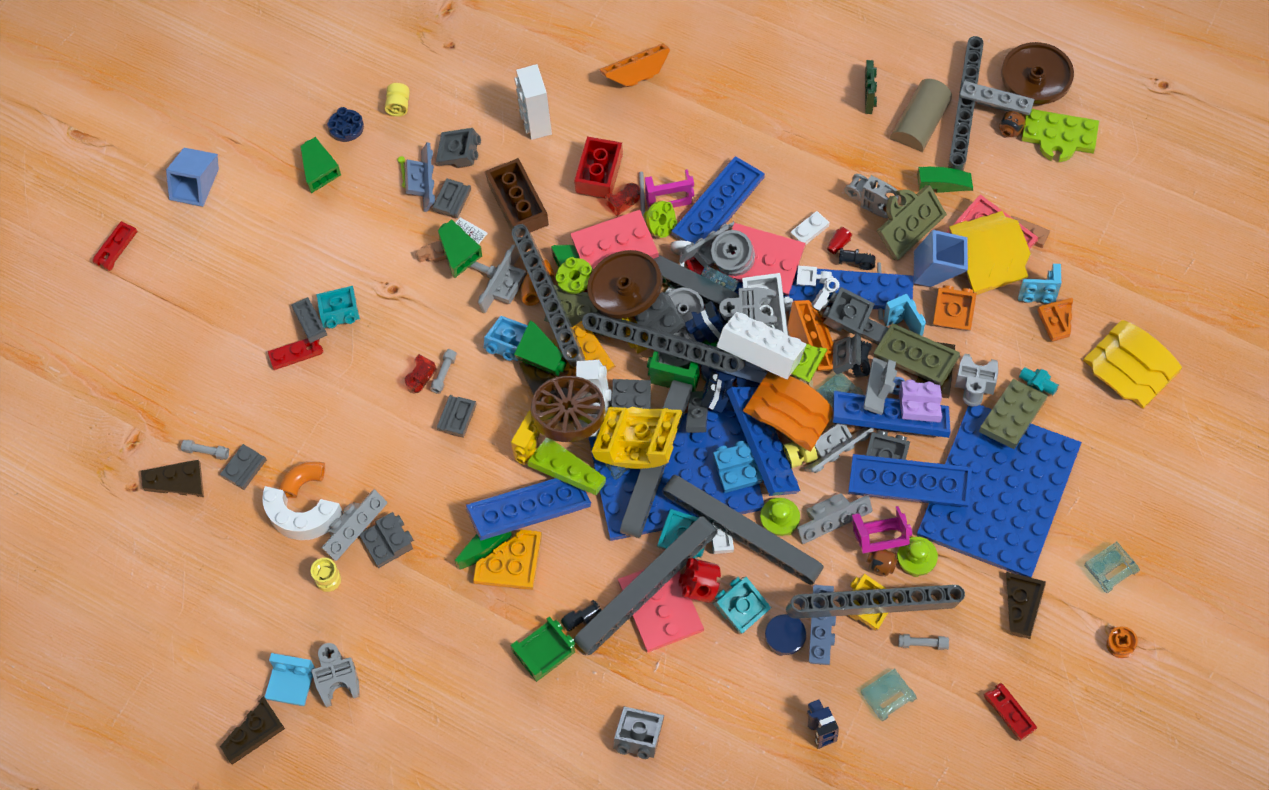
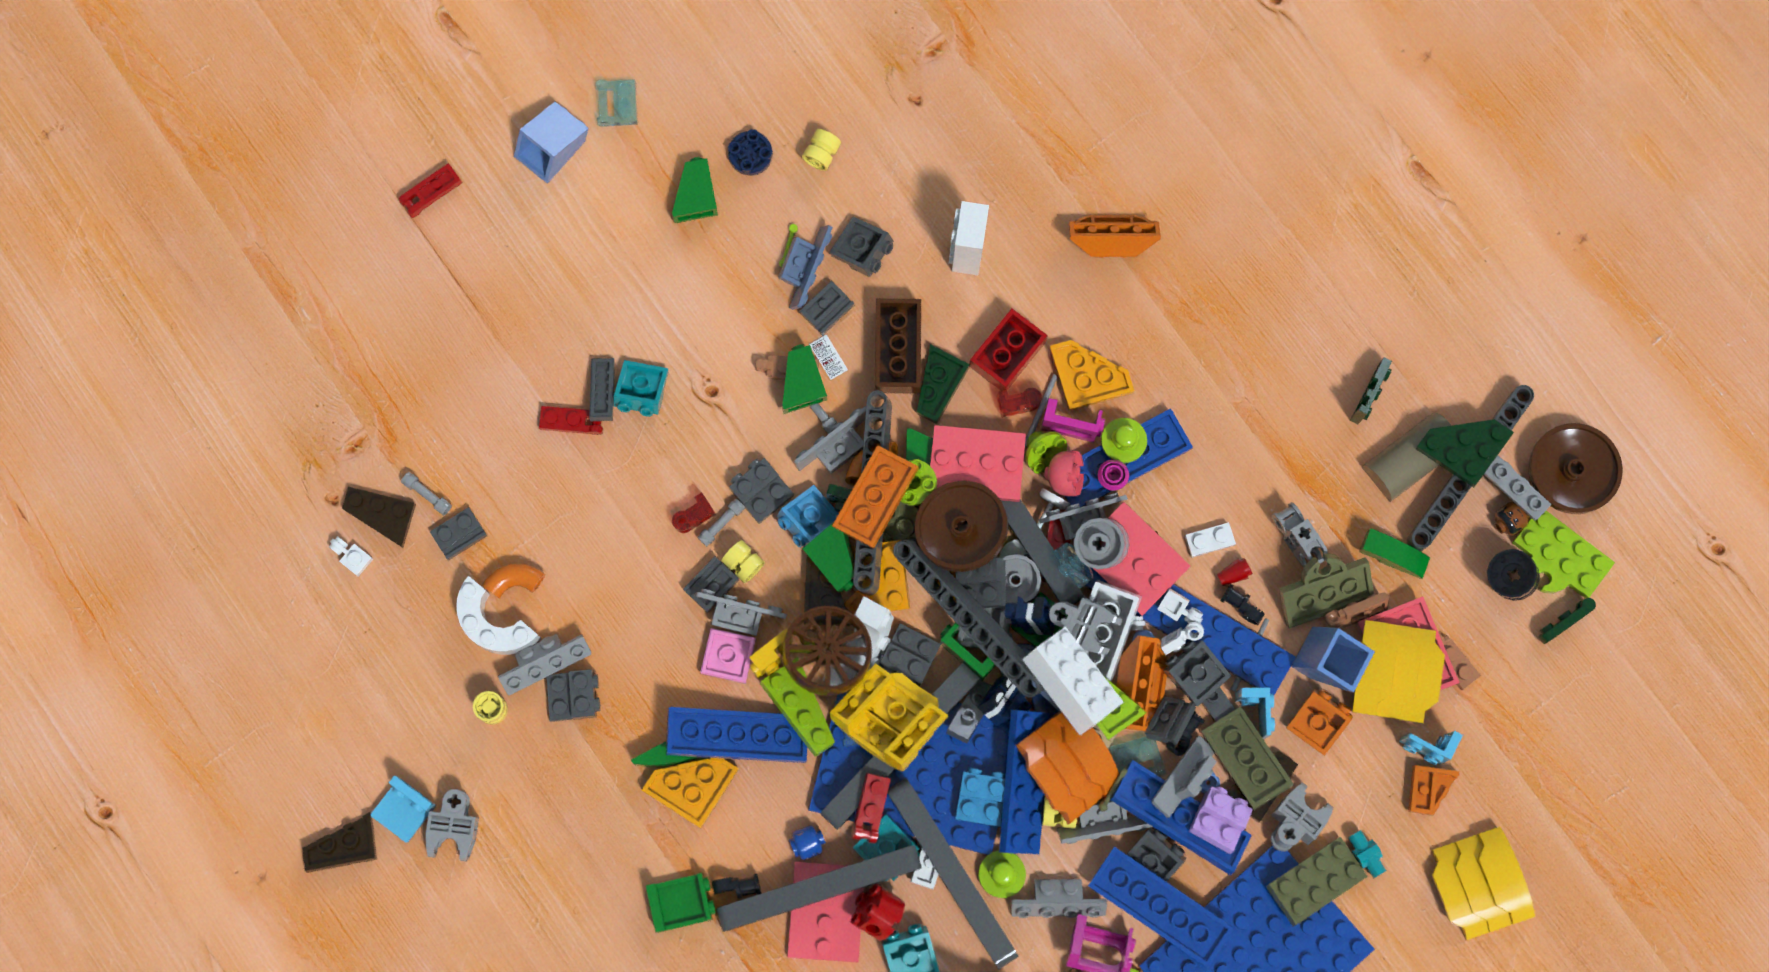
camera: 20 degrees right, 15 degrees up
none -> white plate [329,536,373,577]
none -> clear light blue plate [595,80,638,126]
none -> light grey bracket [694,589,787,636]
none -> bright pink plate [700,628,756,684]
none -> light yellow wheel [721,540,765,584]
none -> dark grey plate [729,458,794,524]
none -> blue head [789,825,826,860]
none -> dark green piece [826,484,852,512]
none -> orange plate [832,445,919,549]
none -> red plate [852,773,891,843]
none -> dark green wing [917,344,970,424]
none -> coral cylinder [1045,451,1084,496]
none -> light orange plate [1049,340,1135,411]
none -> dark pink cone [1098,460,1129,491]
none -> olive hinge [1099,767,1128,812]
none -> lime plate [1101,418,1147,463]
none -> nougat hinge [1325,592,1389,628]
none -> dark green plate [1416,419,1514,488]
none -> black wheel [1487,549,1540,601]
none -> dark green plate [1539,598,1596,644]

